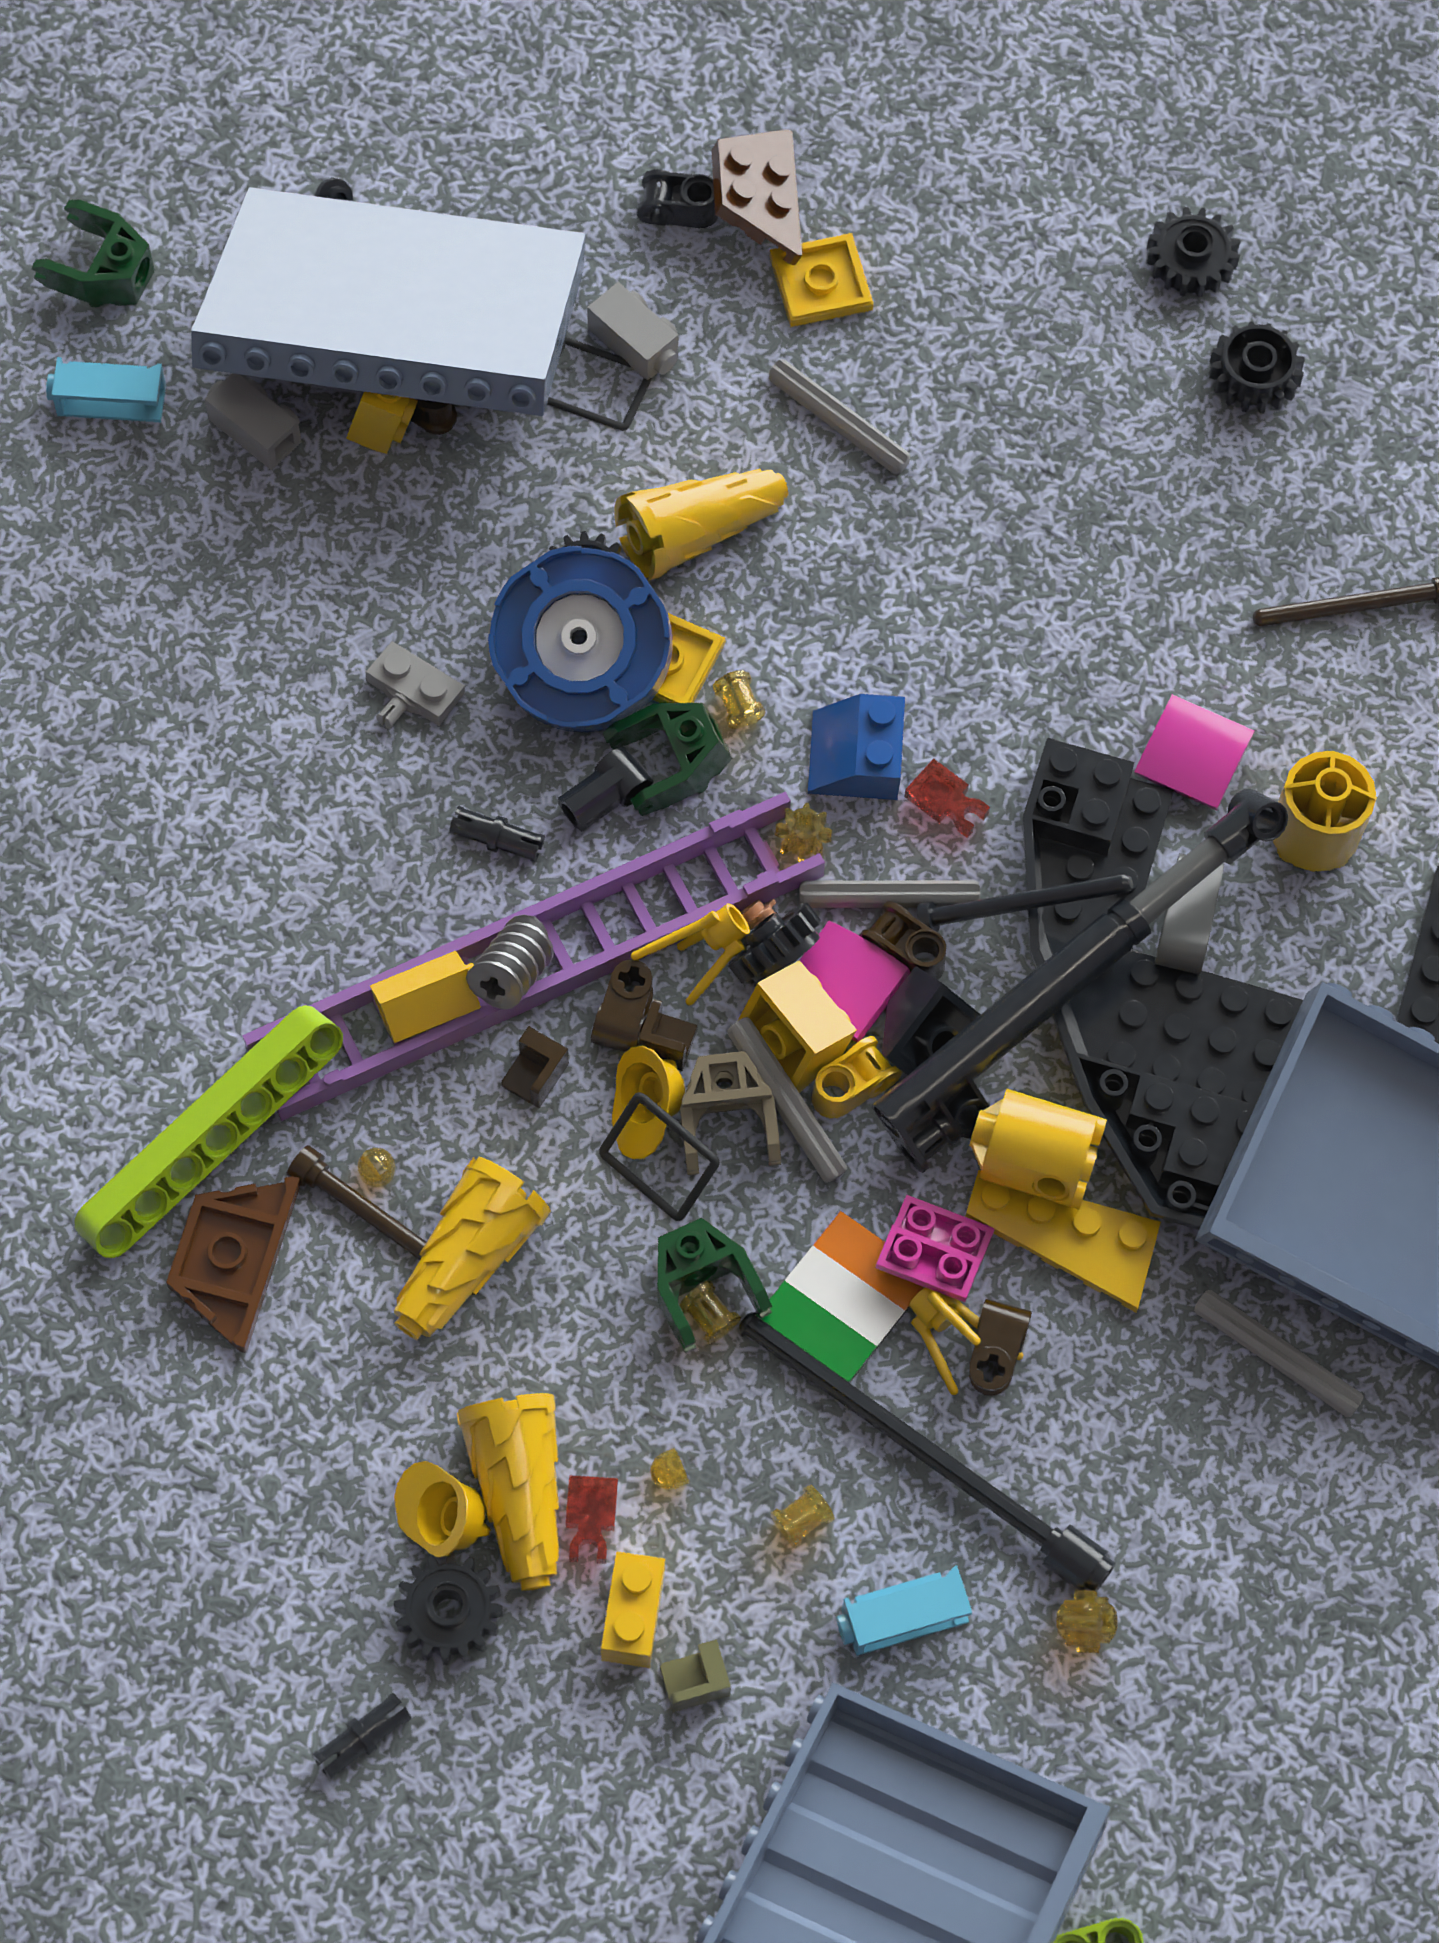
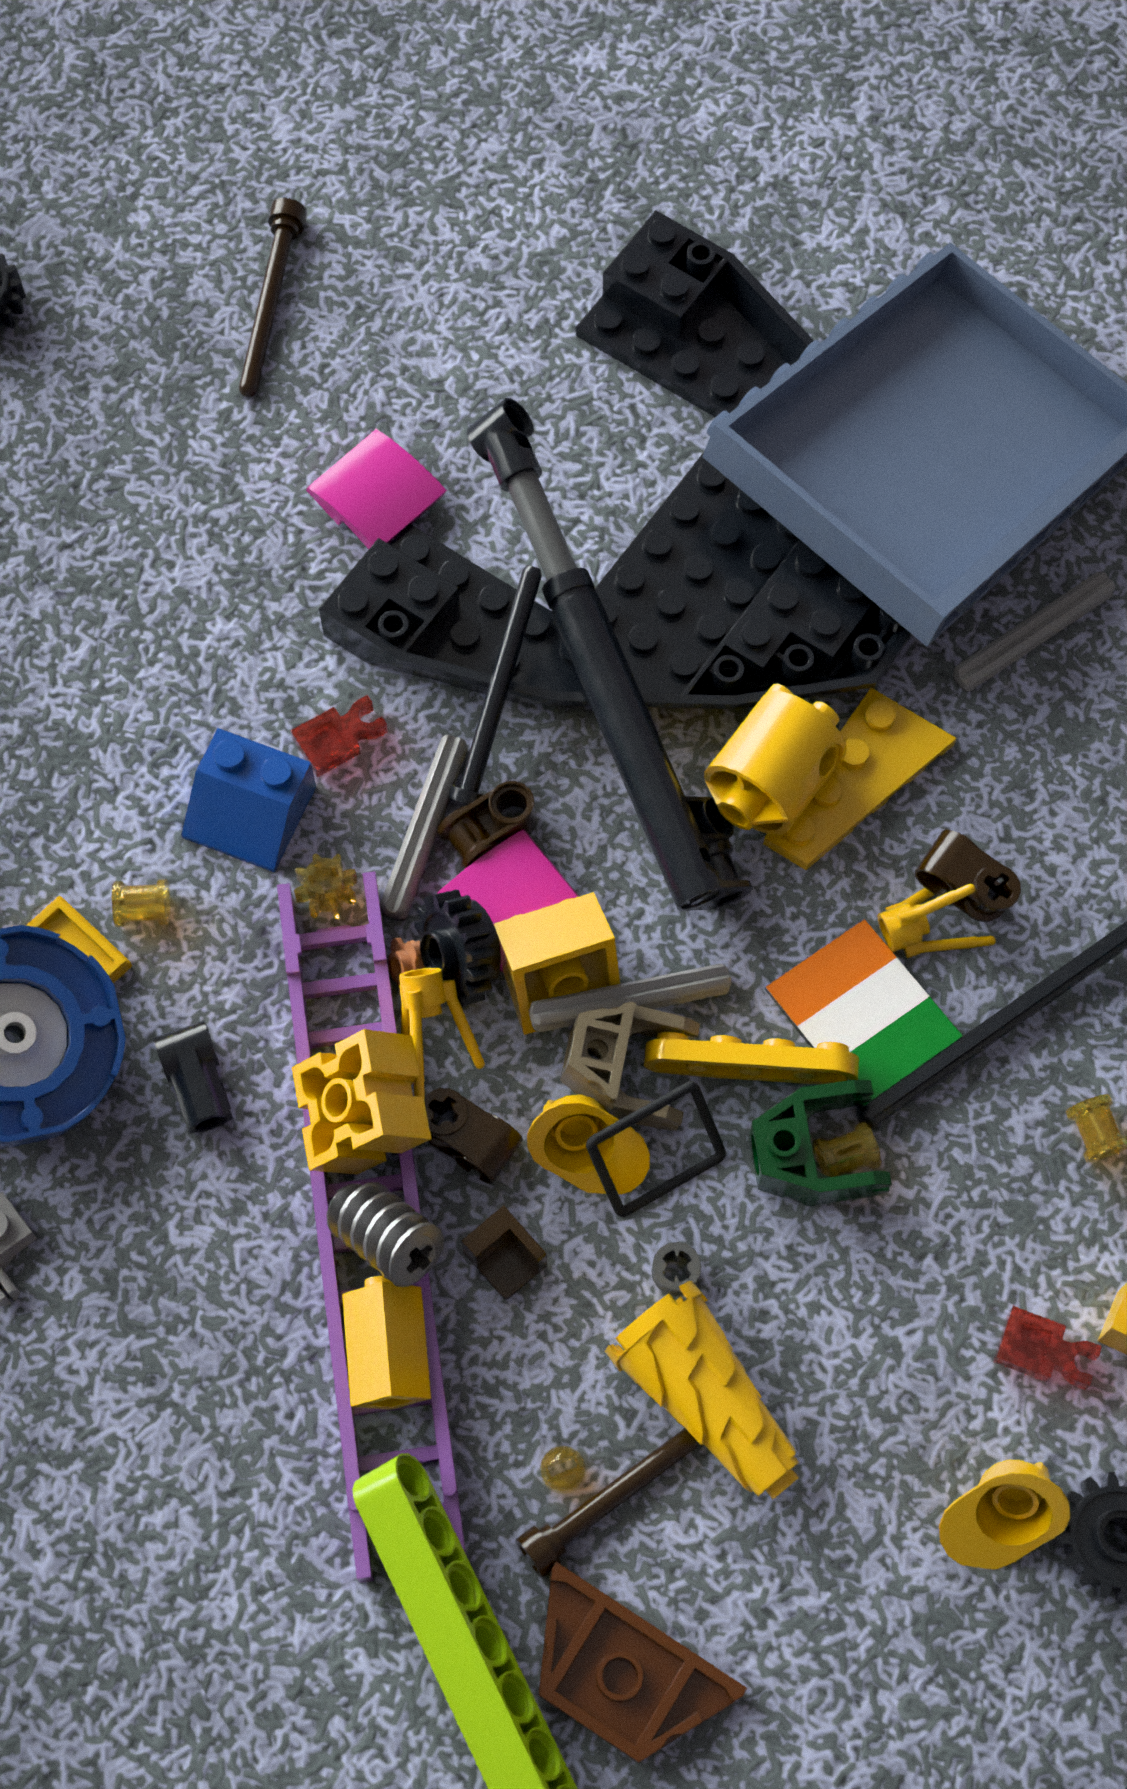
camera: 70 degrees left, 0 degrees up
black pin [449,806,545,862] -> none
yellow cone [457,1393,559,1591] -> none
dark green piece [603,703,732,816] -> none
dark brown panel [639,999,698,1071] -> none
clear yellow hinge [650,1447,690,1490] -> none
yellow piece [812,1036,902,1119] -> none
dark pink slope [875,1194,995,1302] -> none
black slope [882,966,981,1075] -> none
dark grey beam [1154,853,1224,975] -> none
yellow cylinder [1273,751,1377,872] -> none
none -> yellow brick [292,1029,431,1175]
none -> yellow plate [644,1032,859,1085]
none -> dark grey bush [651,1242,702,1296]

